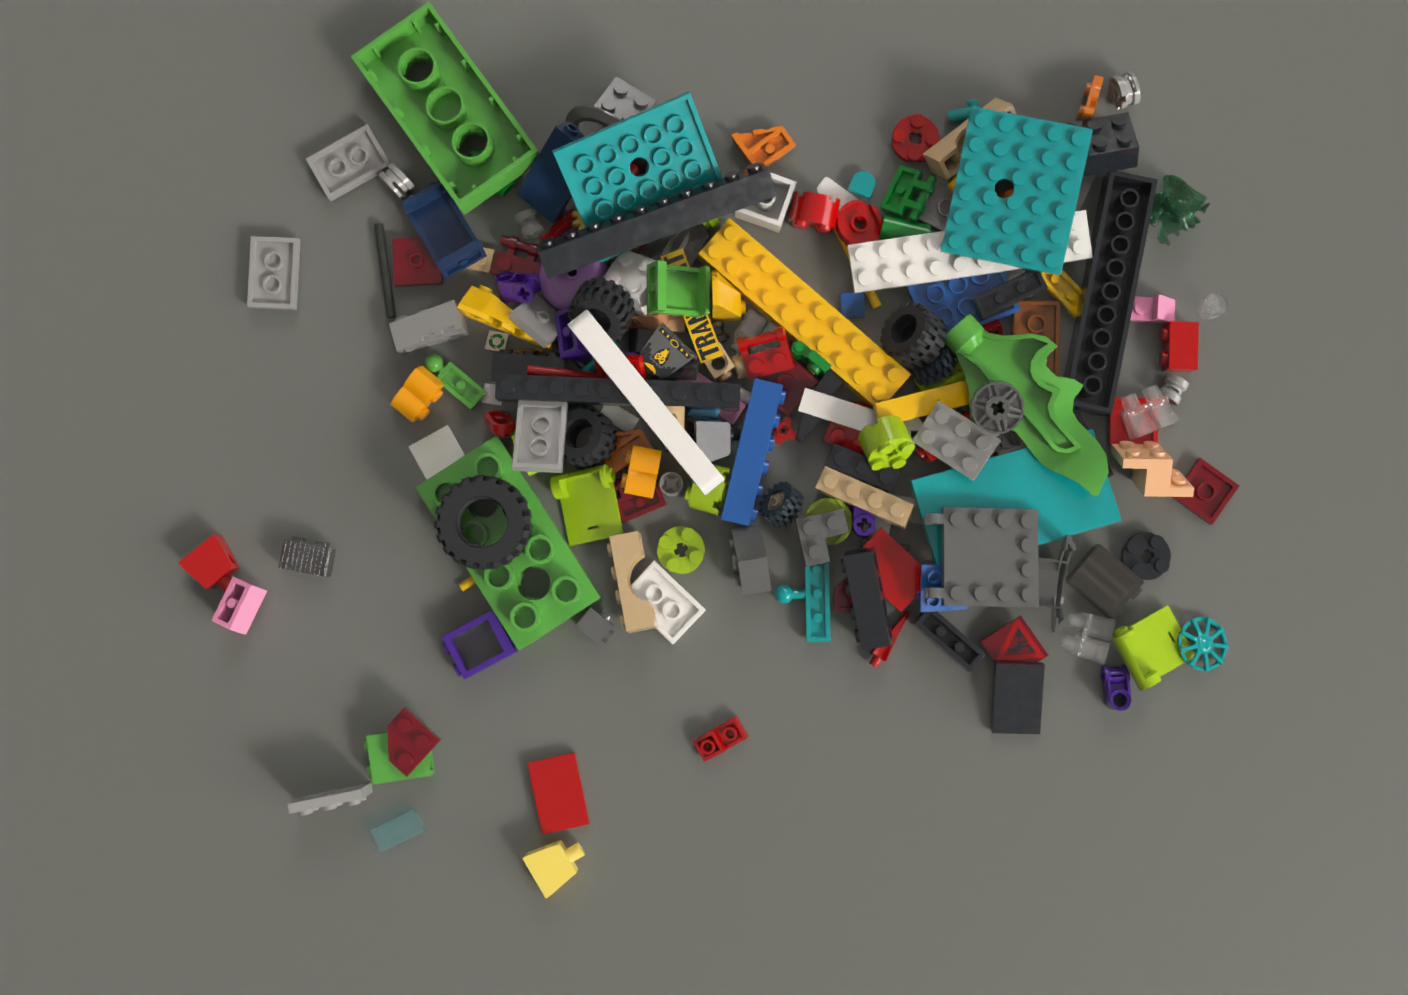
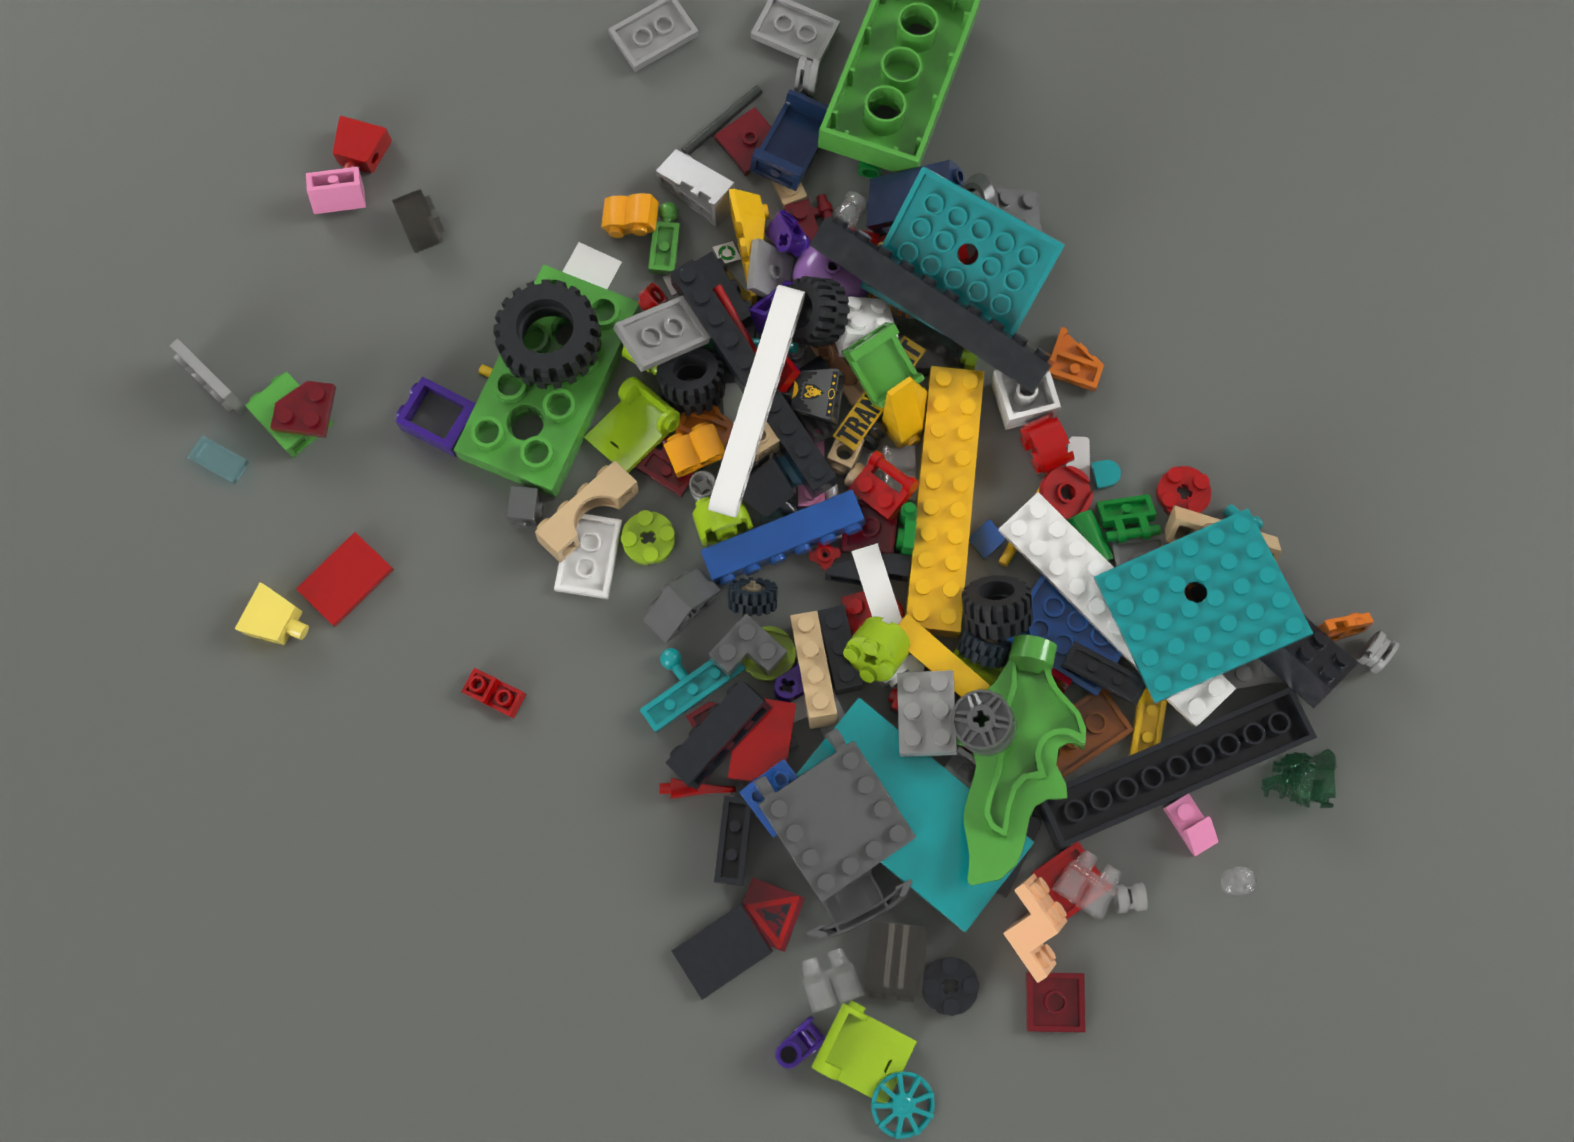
camera: 55 degrees right, 10 degrees down
red piece [1159,321,1199,373] -> none

